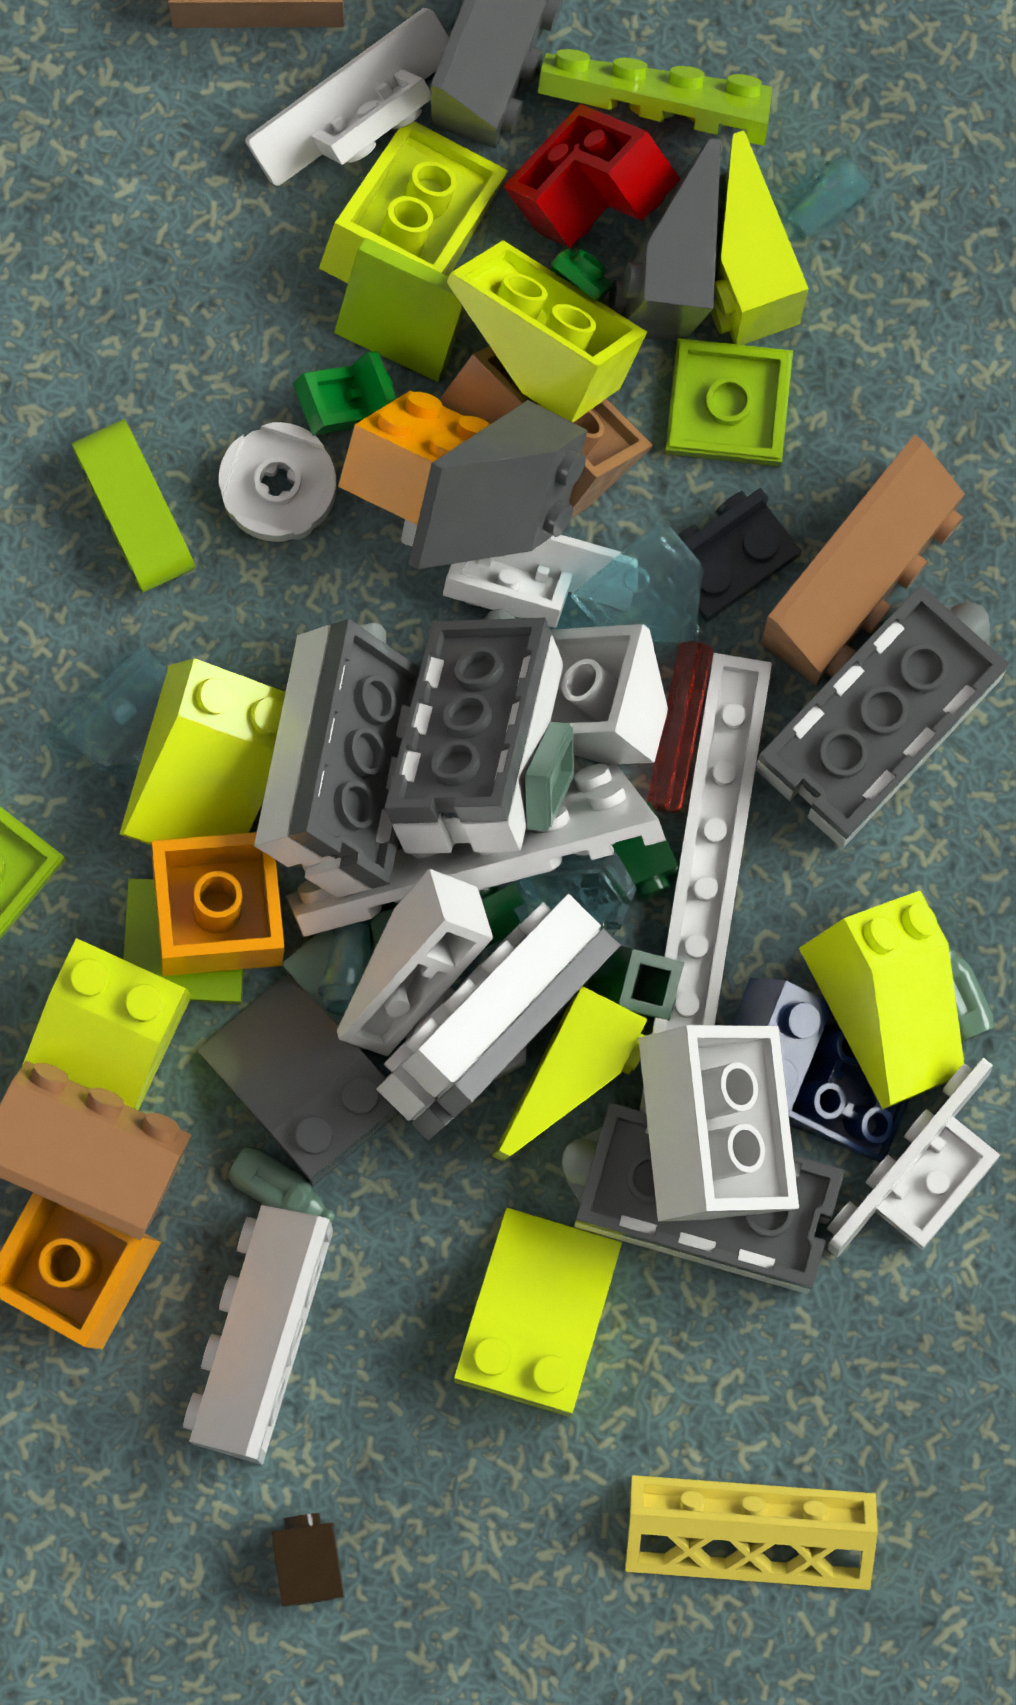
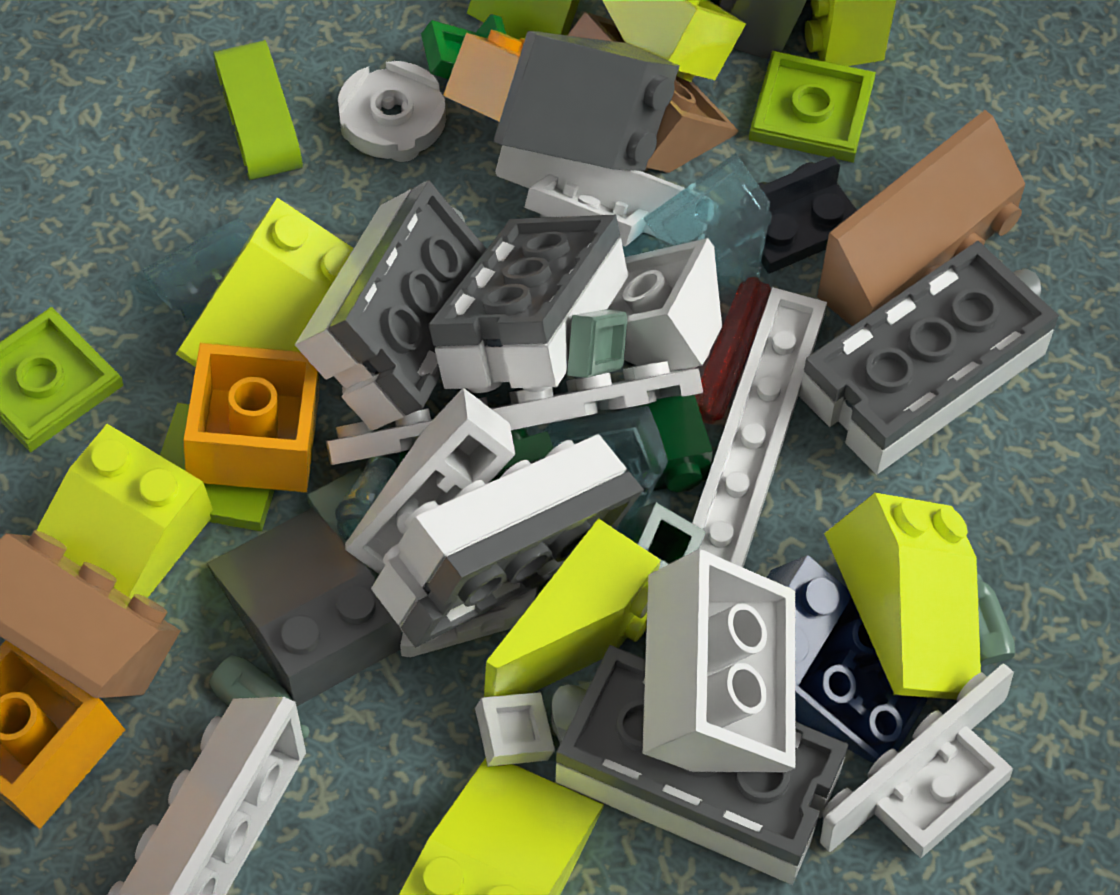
camera: 10 degrees right, 20 degrees down
none -> white plate [475,692,555,767]

